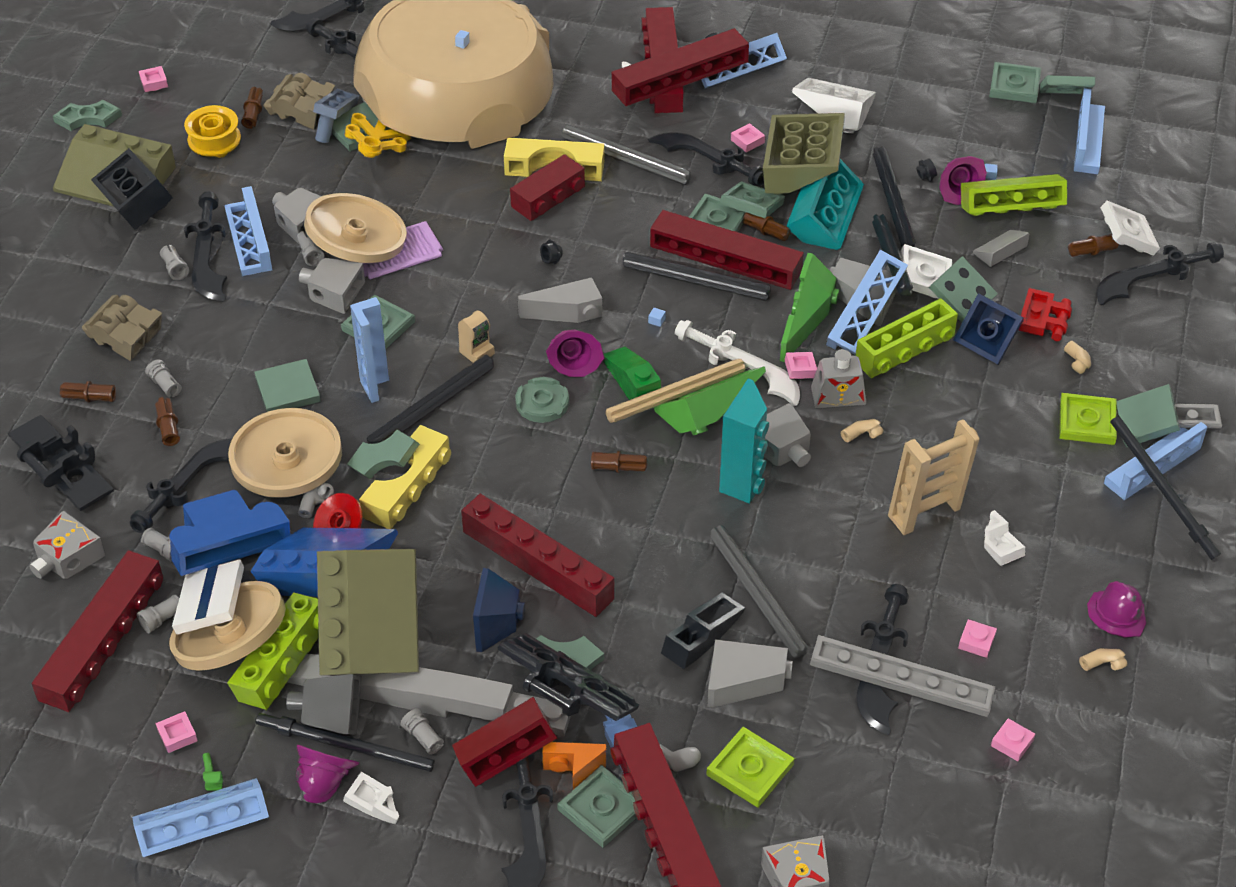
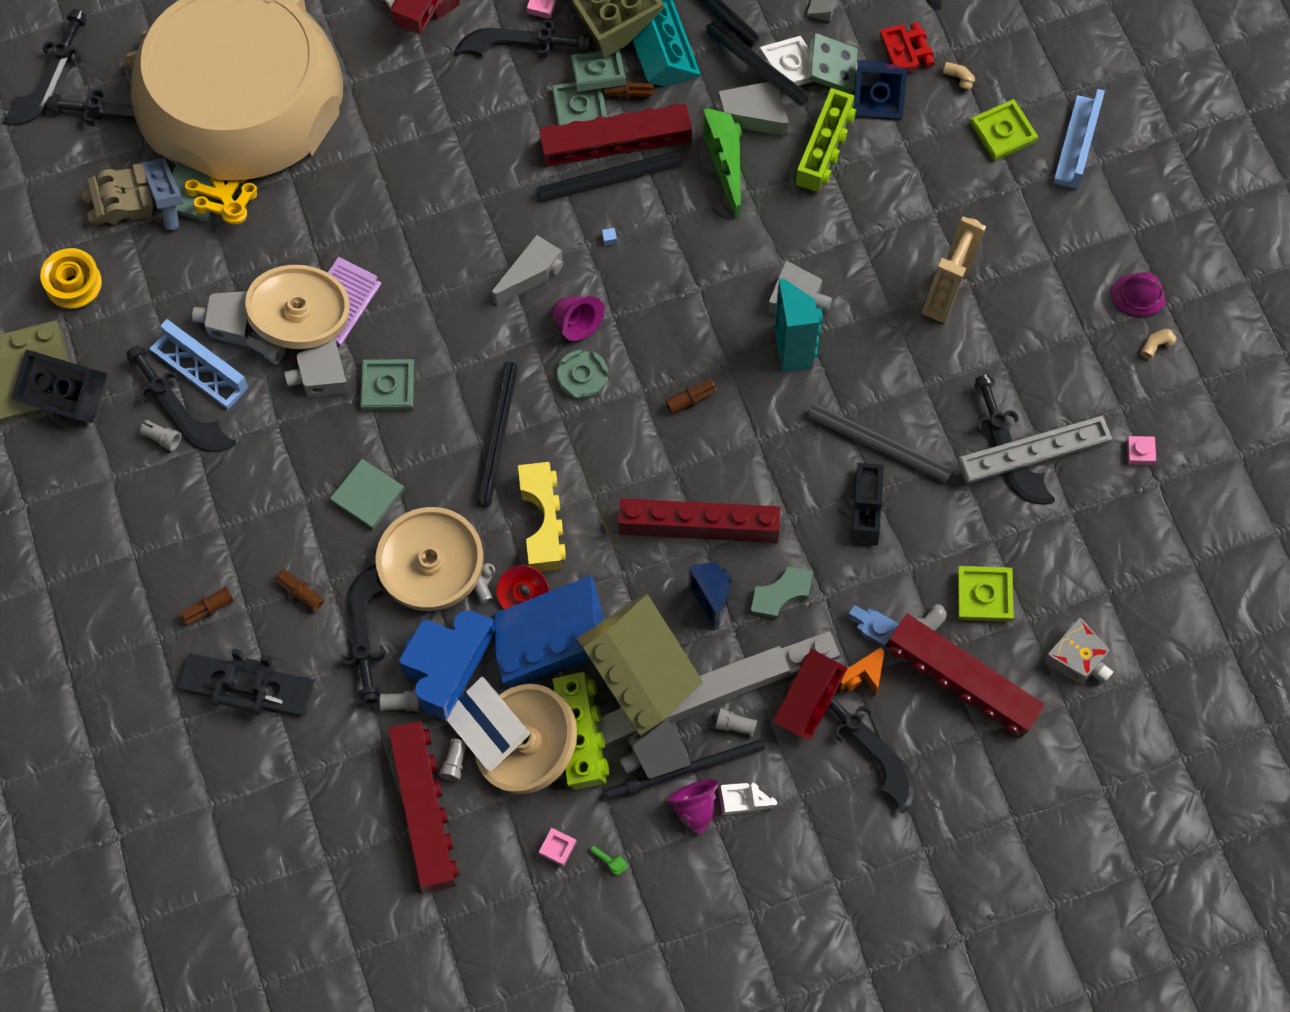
camera: 35 degrees left, 20 degrees up
light grey torso [29,511,105,579] -> none
dark tan hips [82,295,162,361] -> none
light blue fence [132,778,269,857] -> none
light grey pin [145,359,182,398] -> none
reddish brown axle [241,86,263,129] -> none
sand green tile [347,430,420,479] -> none
light blue fence [350,297,389,403] -> none
light blue piece [455,30,470,49] -> none
tan leg [458,310,495,362] -> none
black piece [498,633,639,721] -> none
light yellow arch [504,138,604,181] -> none
dark red brick [510,154,585,221] -> none
black plate [540,240,563,264] -> none
sand green tile [557,765,637,848] -> none
dark grey axle [562,125,691,184] -> none
green slope [603,347,661,400] -> none
tan axle [605,359,745,423] -> none
bright green wedge [654,366,766,435] -> none
white sword [675,320,800,406] -> none
light grey slope [707,640,793,707] -> none
bright pink plate [785,352,817,379] -> none
light grey torso [811,349,866,408] -> none
light blue fence [826,250,908,355] -> none
tan arm [840,419,883,443] -> none
bright pink plate [958,619,997,658] -> none
white slope [984,510,1025,566] -> none
black bar [1110,415,1221,560] -> none
sand green tile [1116,384,1180,447] -> none
light grey slope [1175,404,1222,428] -> none

